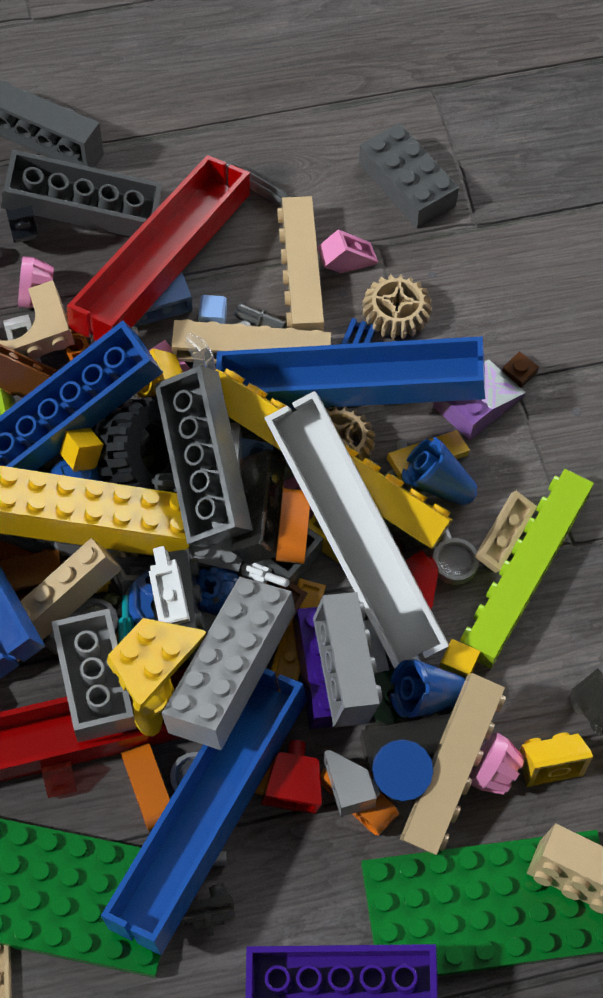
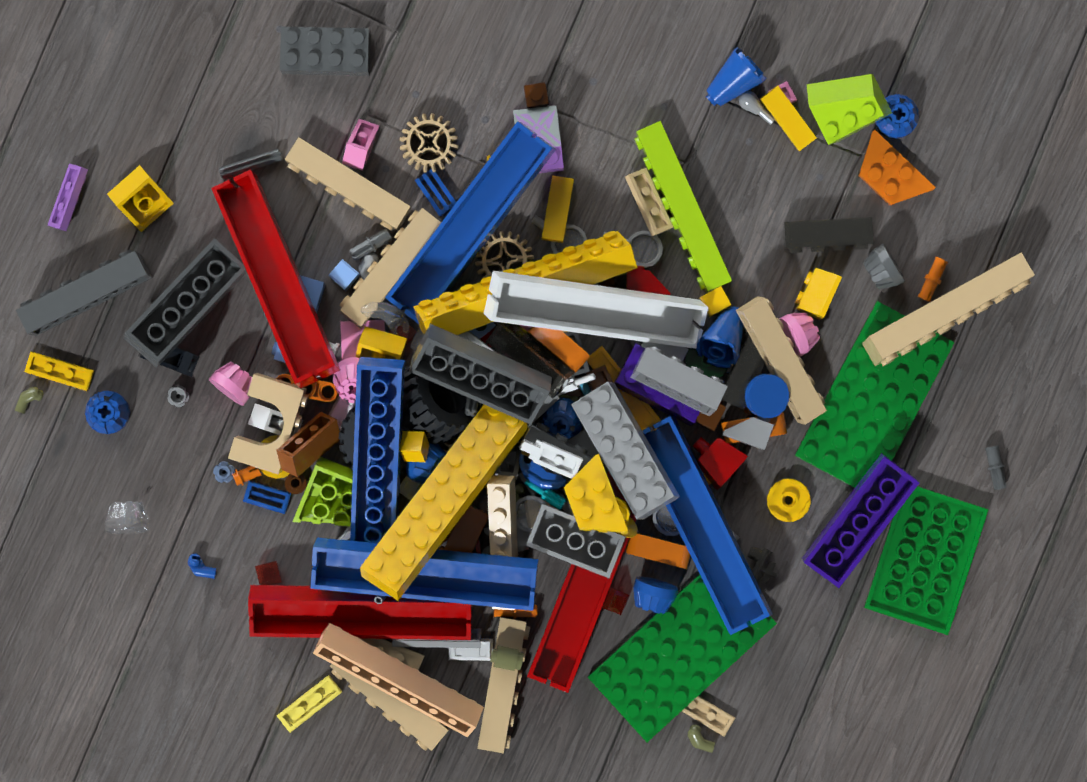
camera: 50 degrees left, 25 degrees up
blue cone [402,437,477,506] -> none
none -> medium lavender plate [48,164,88,231]
none -> yellow slope [107,165,174,232]
none -> blue piece [633,576,678,614]
none -> reddish brown brick [695,400,726,431]
none -> yellow plate [767,479,811,522]

